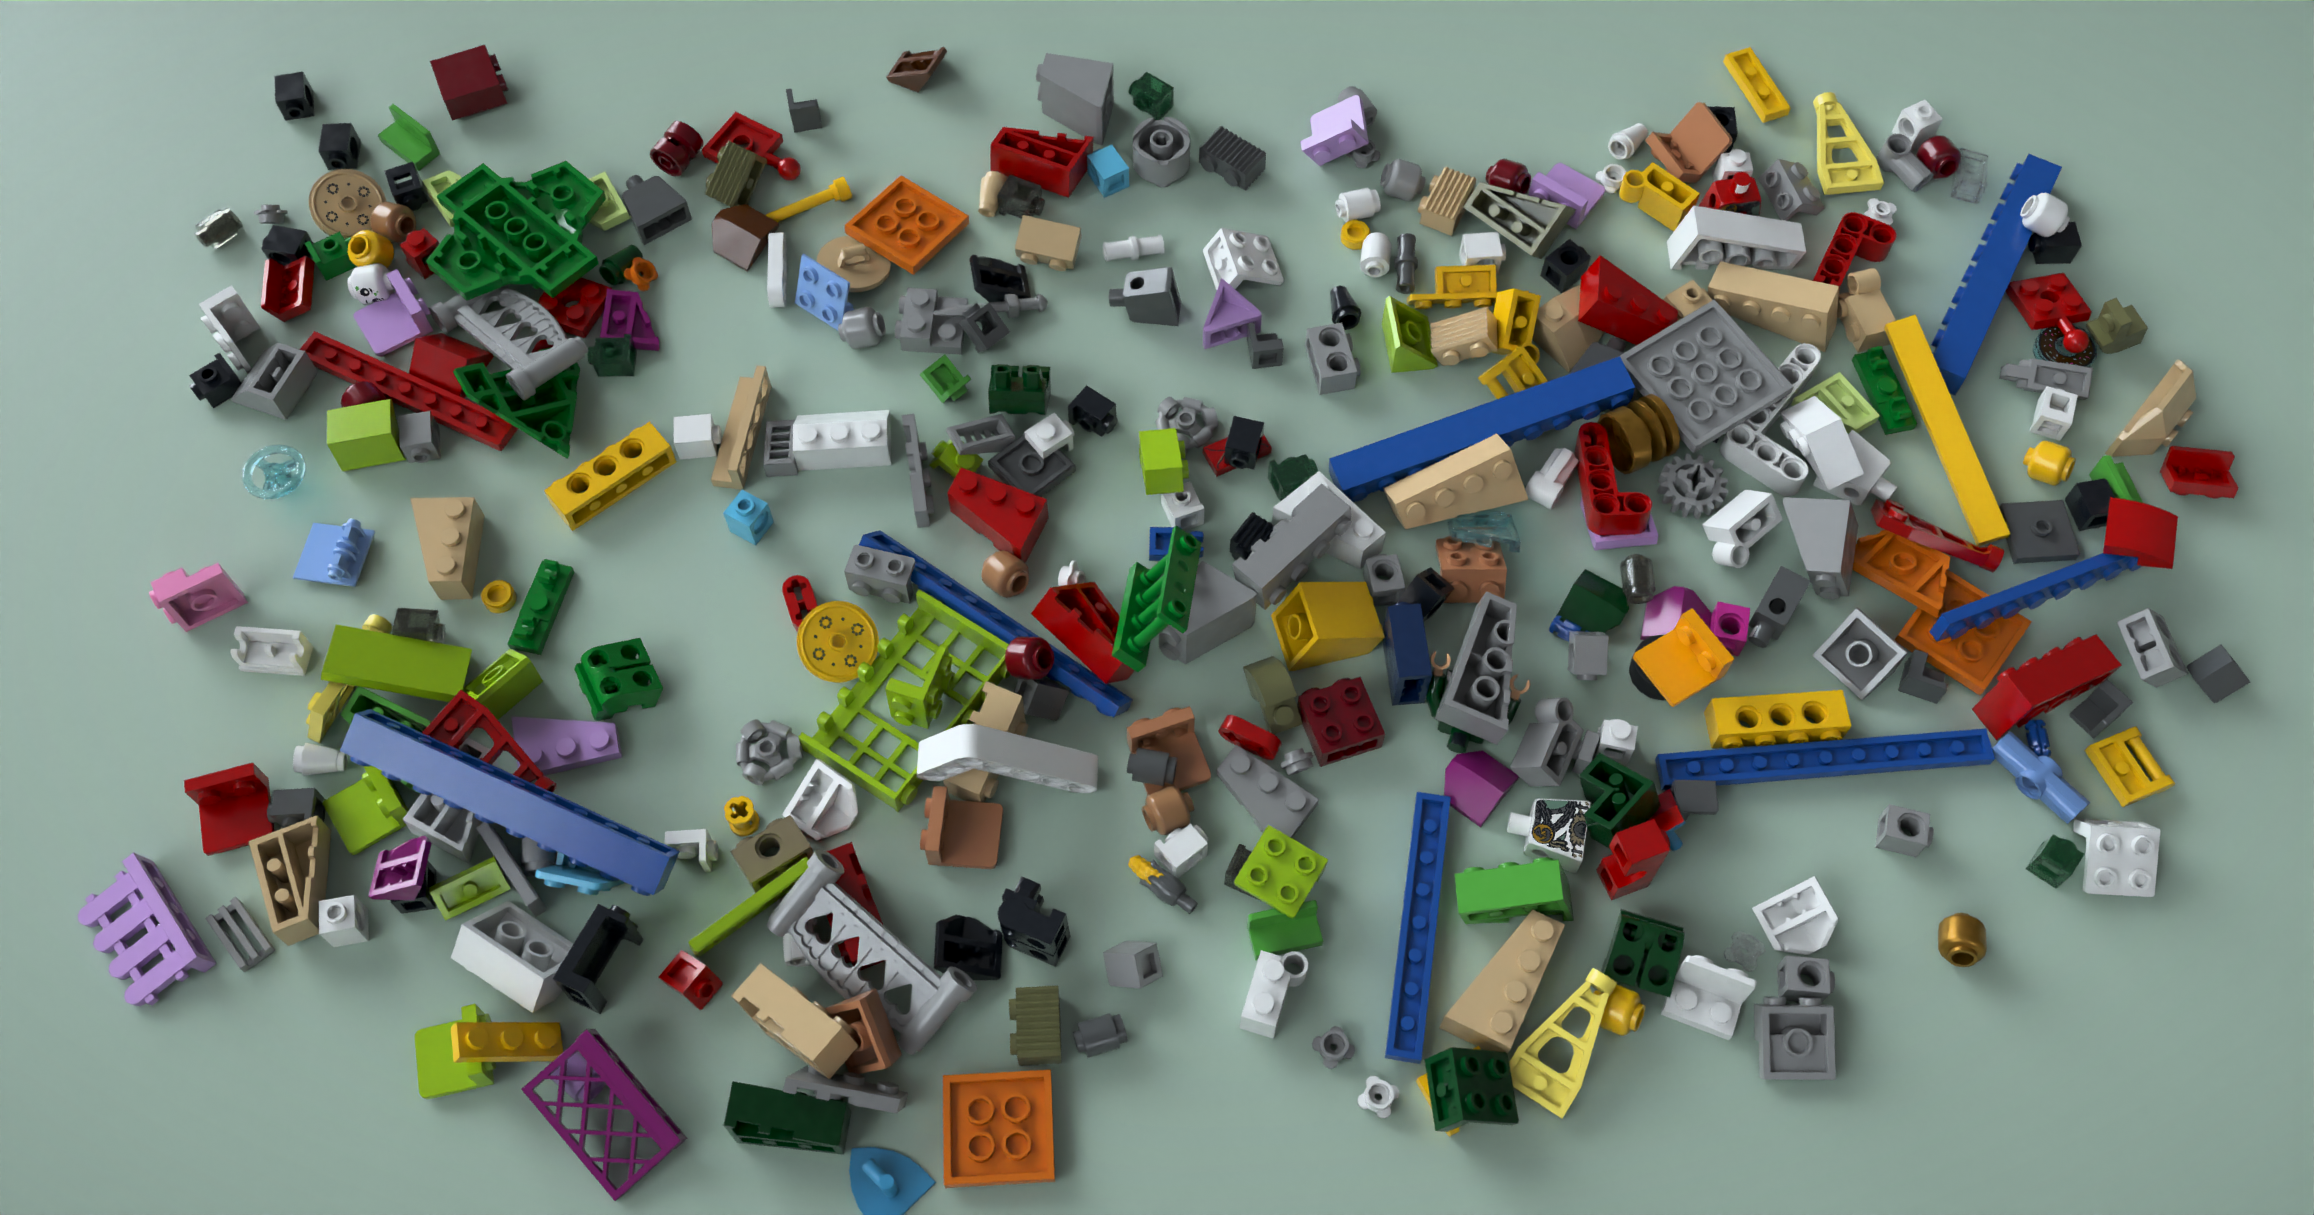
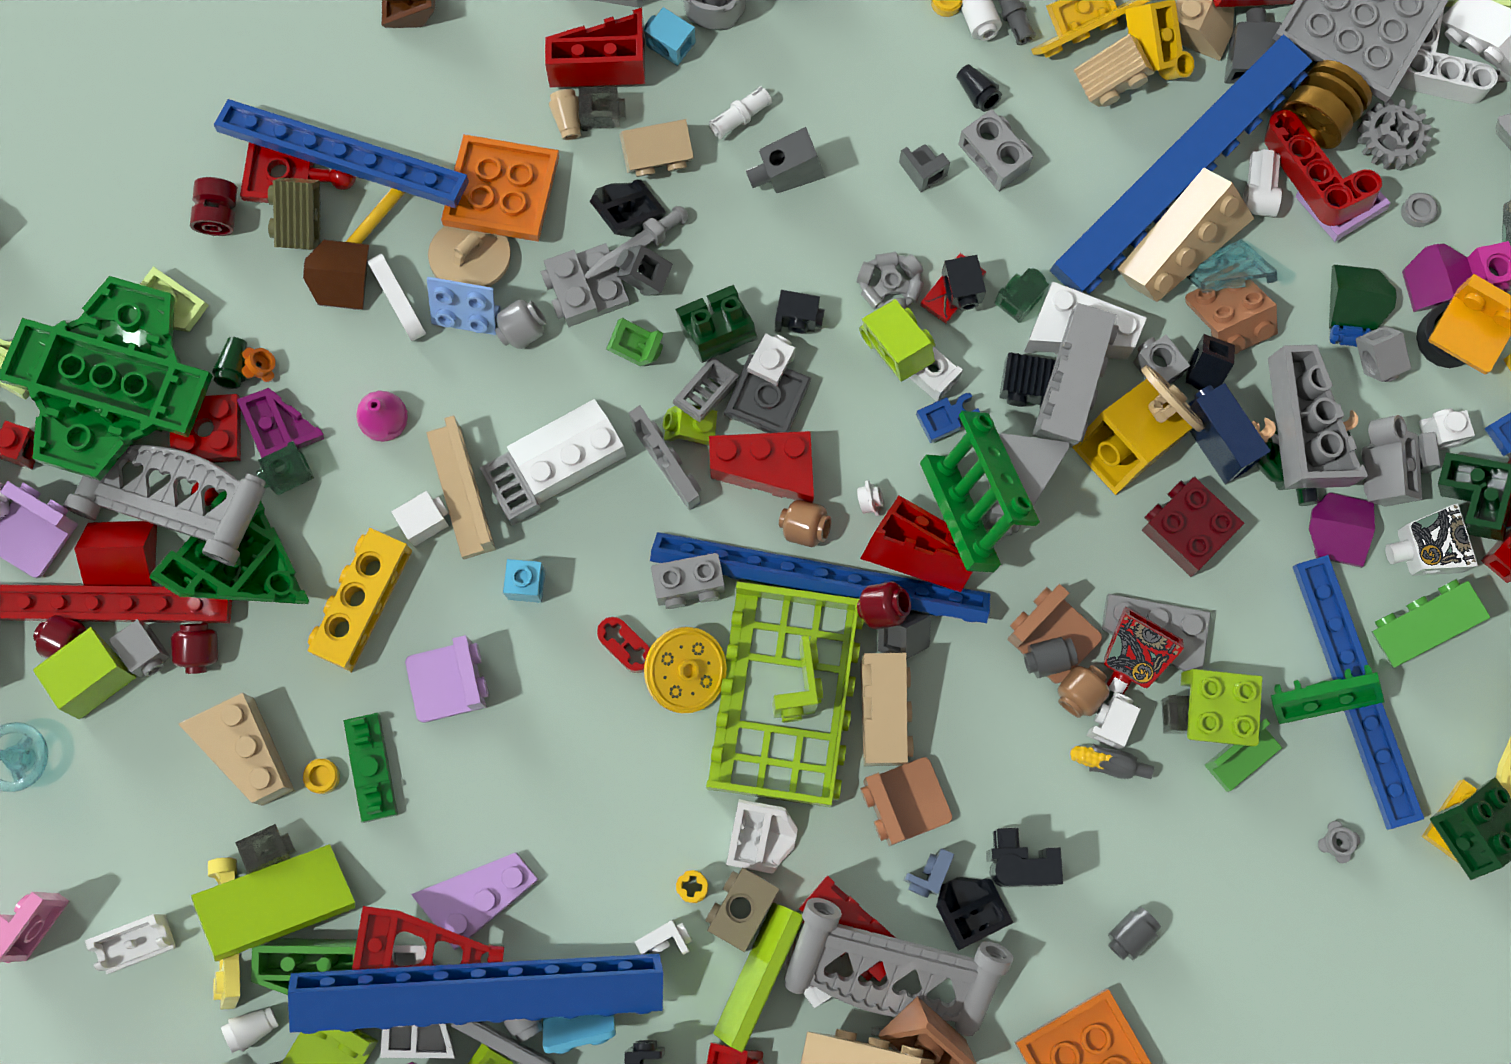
camera: 25 degrees left, 15 degrees up
light blue hinge [293,519,375,587] -> none
lime slope [463,649,543,720] -> none
green hips [574,638,663,721] -> none
dark grey torso [622,175,692,245] -> none
light grey piece [736,719,803,786] -> none
dark grey panel [786,89,822,133] -> none
white beam [917,724,1098,793] -> none
olive brick [1009,986,1062,1066] -> none
light grey panel [1103,941,1163,989] -> none
white bracket [1203,228,1284,290] -> none
lavender slope [1203,278,1262,349] -> none
red beam [1218,715,1282,760] -> none
white hinge [1240,950,1308,1039] -> none
olive brick [1243,656,1302,735] -> none
light grey plate [1280,748,1313,776] -> none
white plate [1357,1076,1399,1119] -> none
lime slope [1382,296,1438,373] -> none
tan wedge [1440,909,1565,1055] -> none
yellow plate [1478,345,1548,399] -> none
clear smoke brick [1620,554,1656,604] -> none
white hinge [1702,489,1783,568] -> none
none -> dark red head [171,623,218,674]
none -> blue plate [214,99,469,208]
none -> dark pink helmet [356,390,408,442]
none -> lavender bracket [405,635,489,723]
none -> sand blue bracket [904,848,954,898]
none -> torso [1104,606,1184,695]
none -> tan shield [1141,365,1205,432]
none -> green plate [1271,665,1385,724]
none -> light grey tile [1401,193,1437,227]

